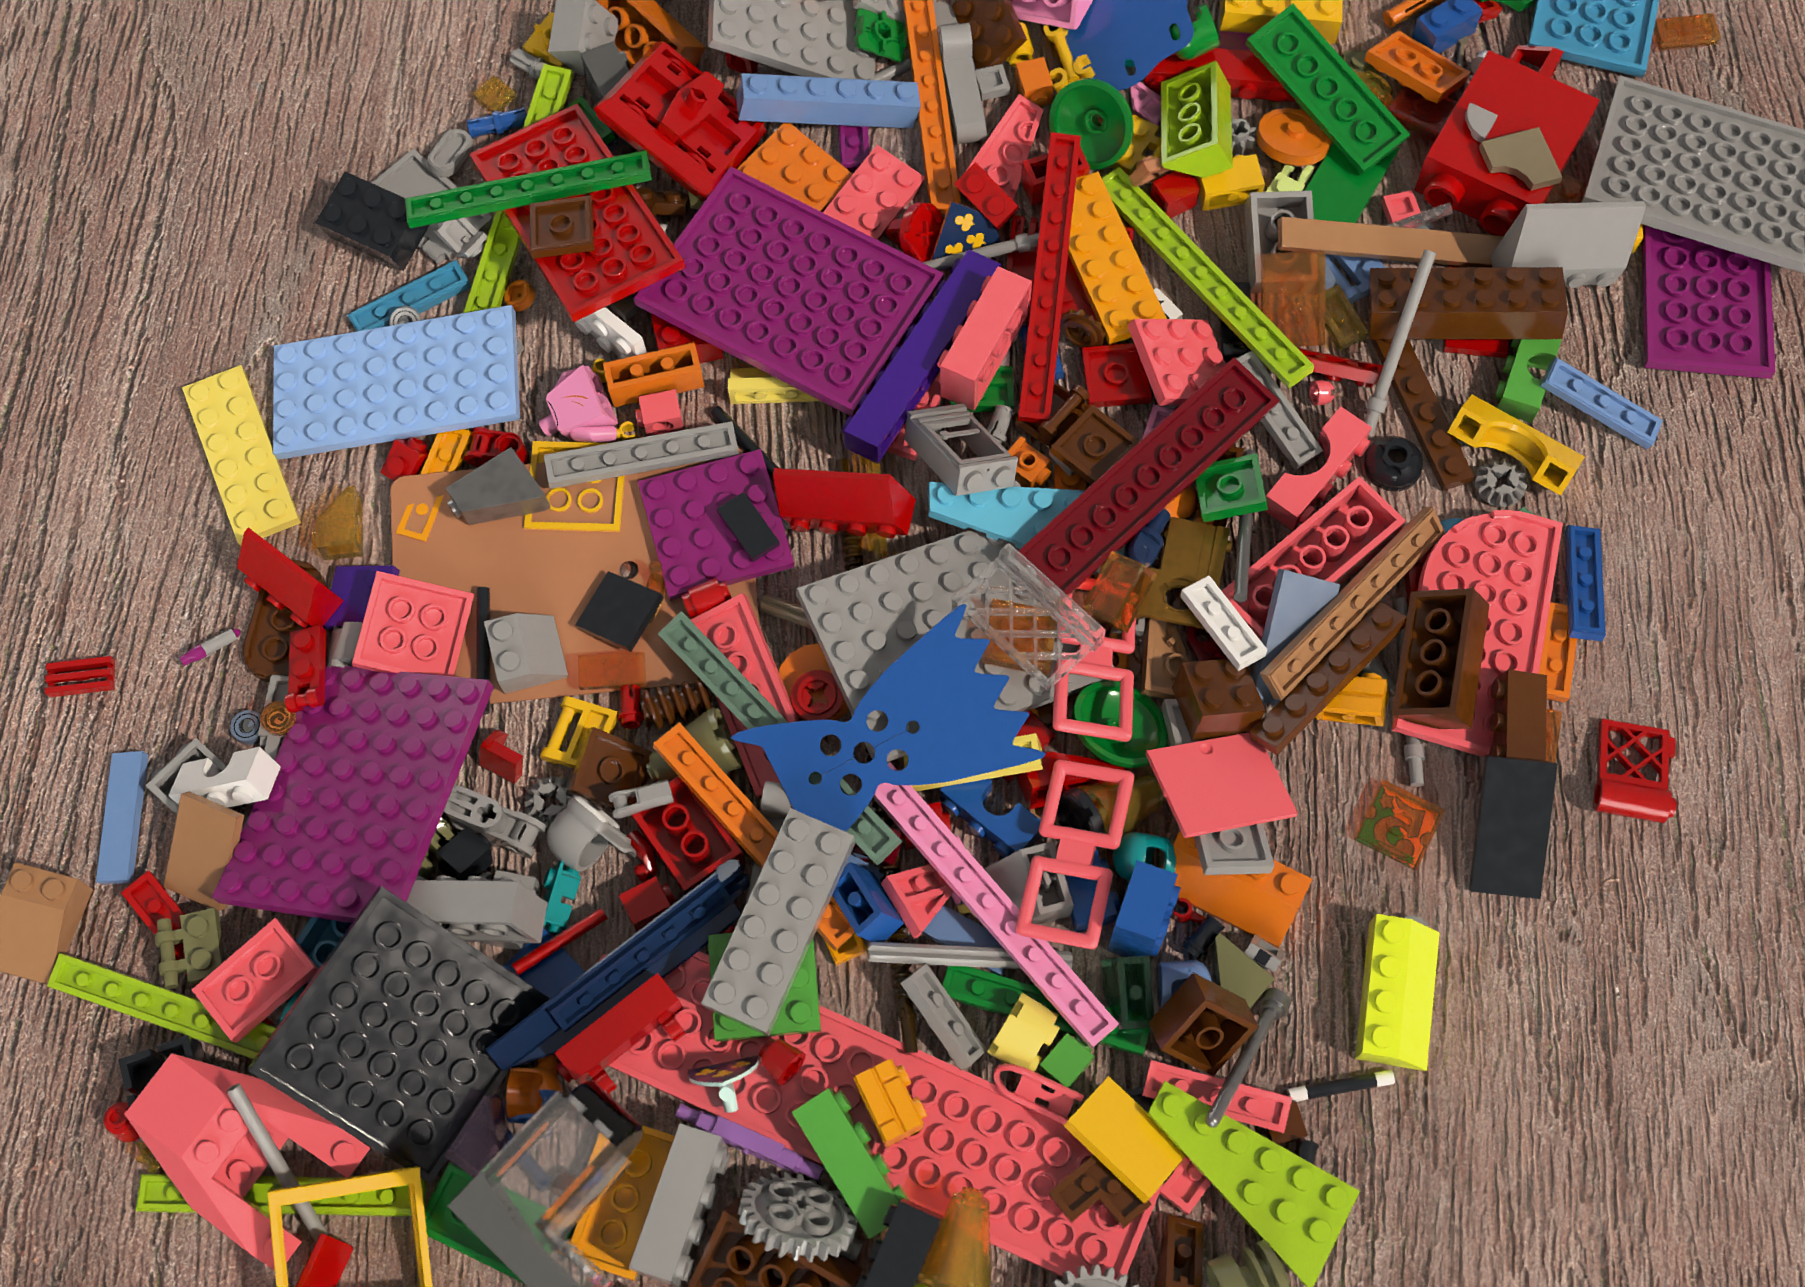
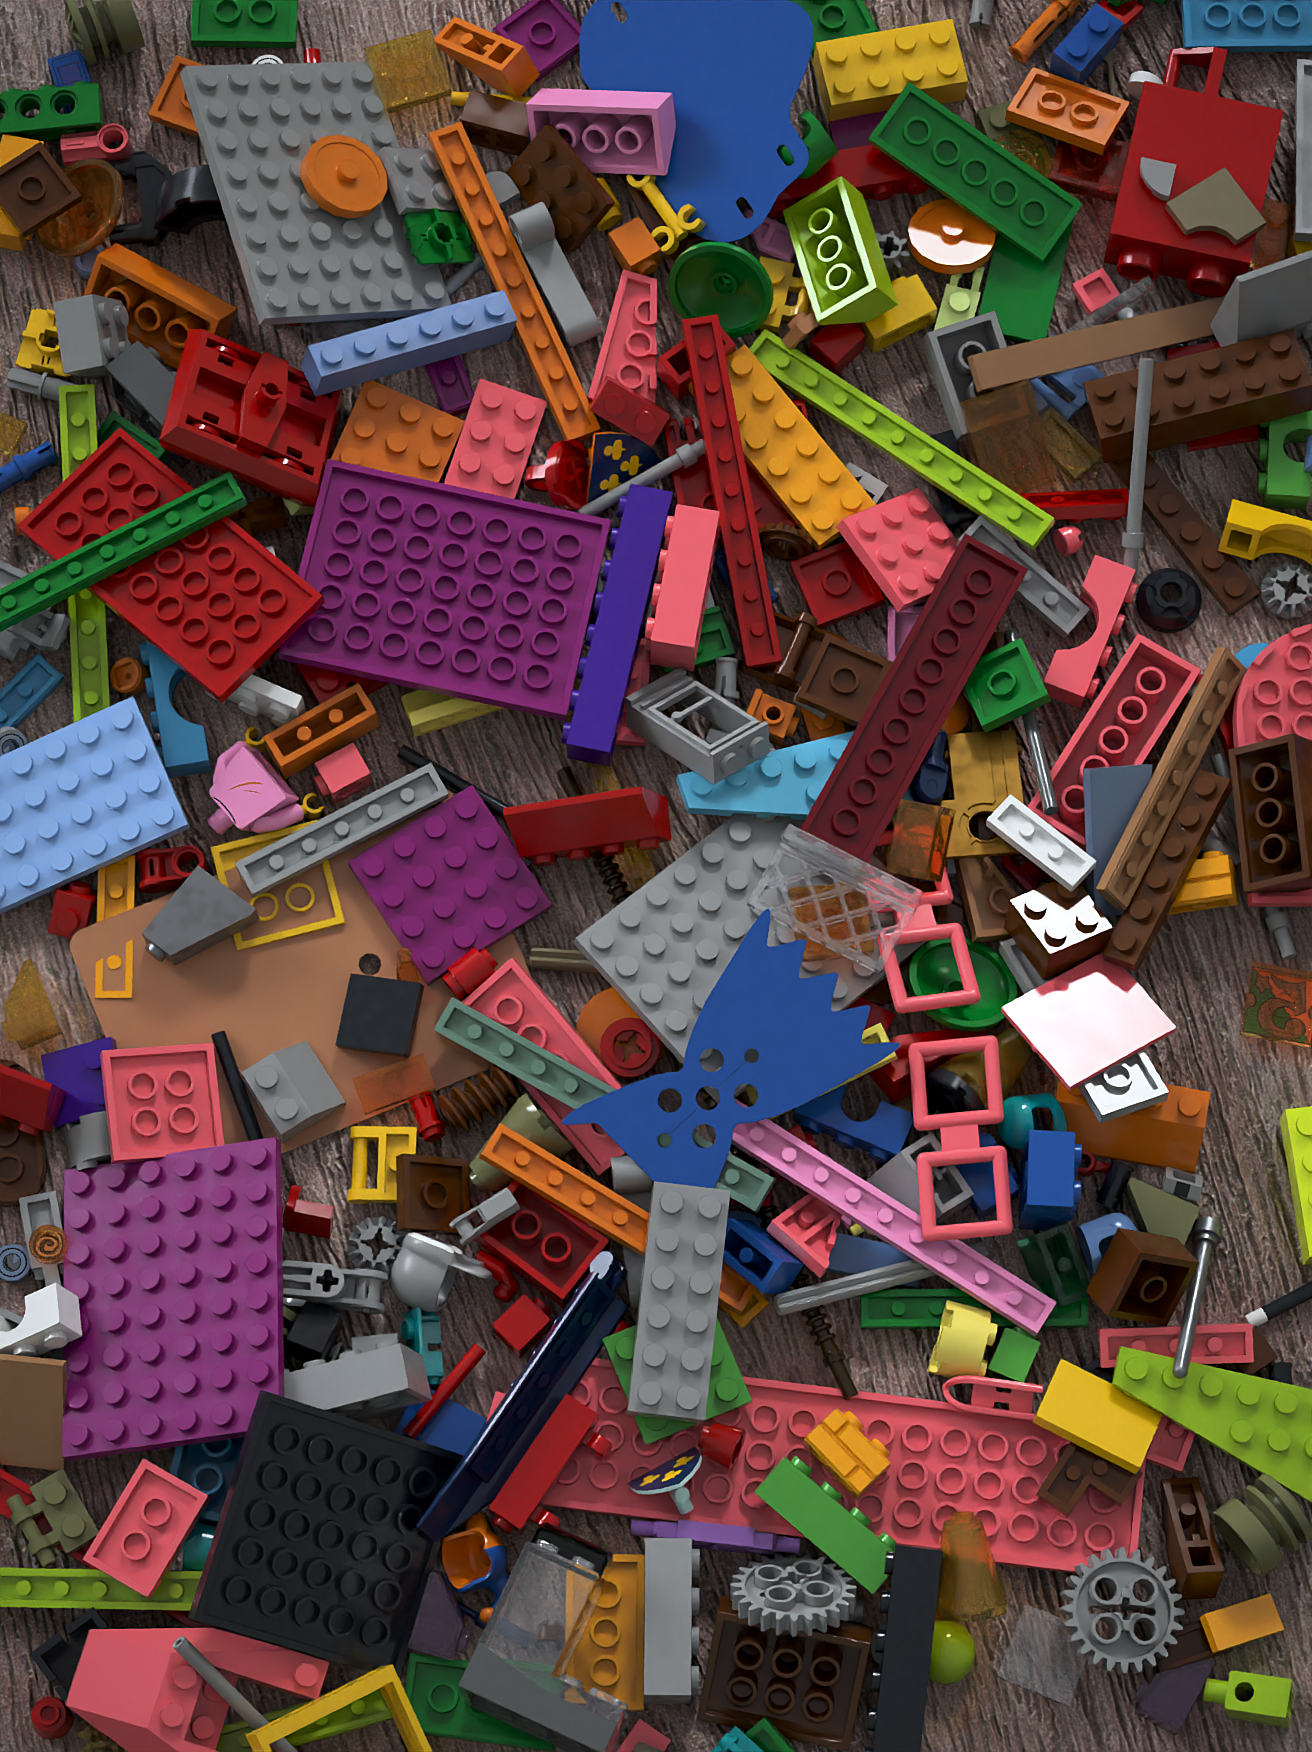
camera: 20 degrees left, 5 degrees up
red plate [285,625,326,713] -> none
reddish brown tile [530,196,595,259] -> none
black tile [717,492,780,562] -> none
light grey plate [900,963,987,1071] -> none
light grey plate [975,64,1010,101] -> none
none -> dark azure arch [140,640,212,778]

